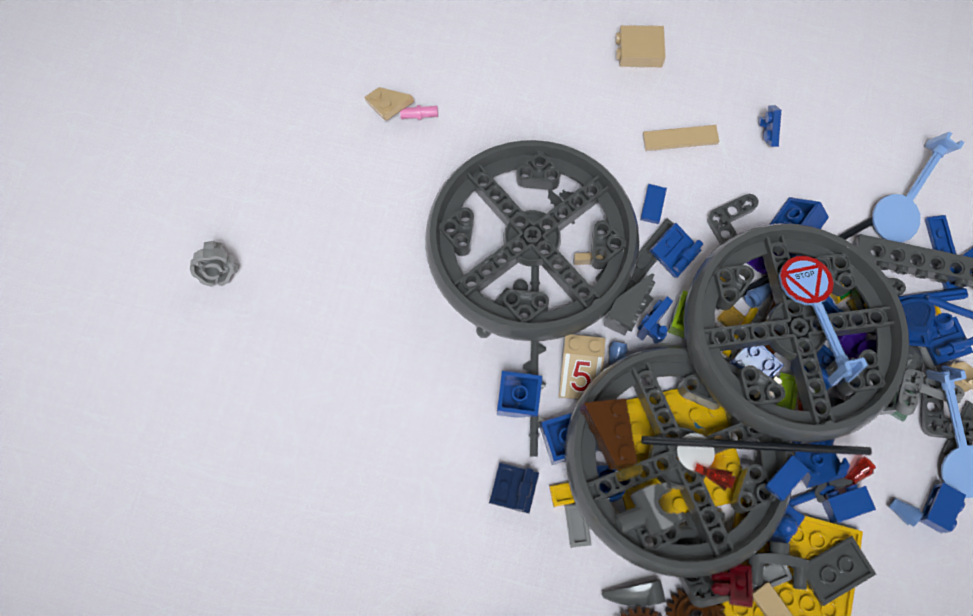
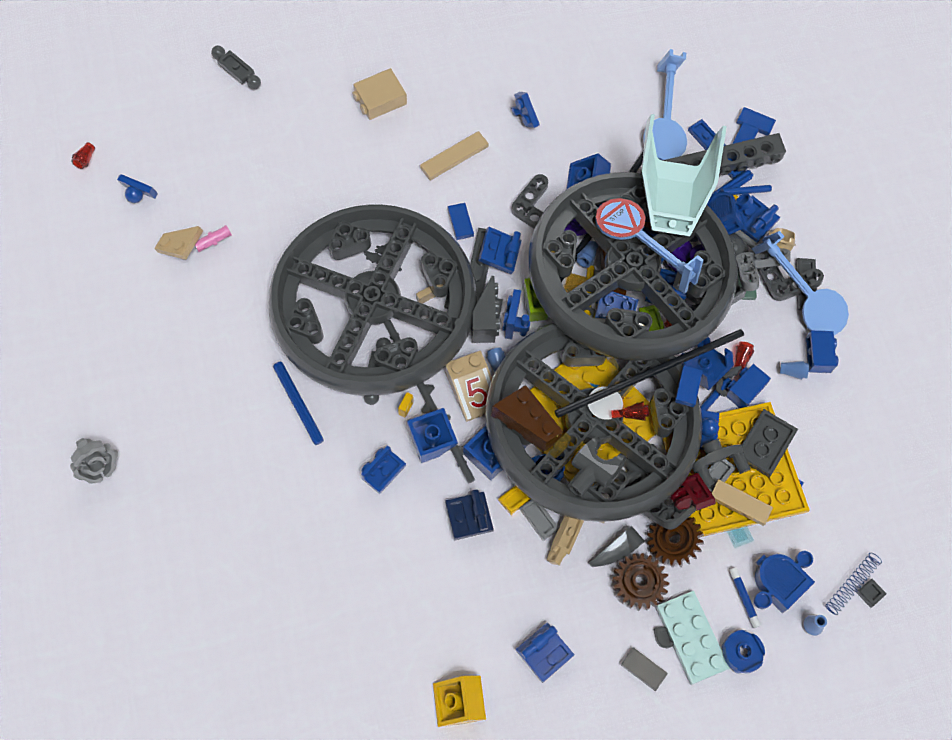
camera: 30 degrees left, 5 degrees down
none -> blue tile [117,174,158,203]
none -> blue axle [273,361,324,445]
none -> blue bracket [361,445,406,494]
none -> yellow tile [398,392,414,418]
none -> tan hinge [547,516,584,566]
none -> light aqua windscreen [642,114,727,237]

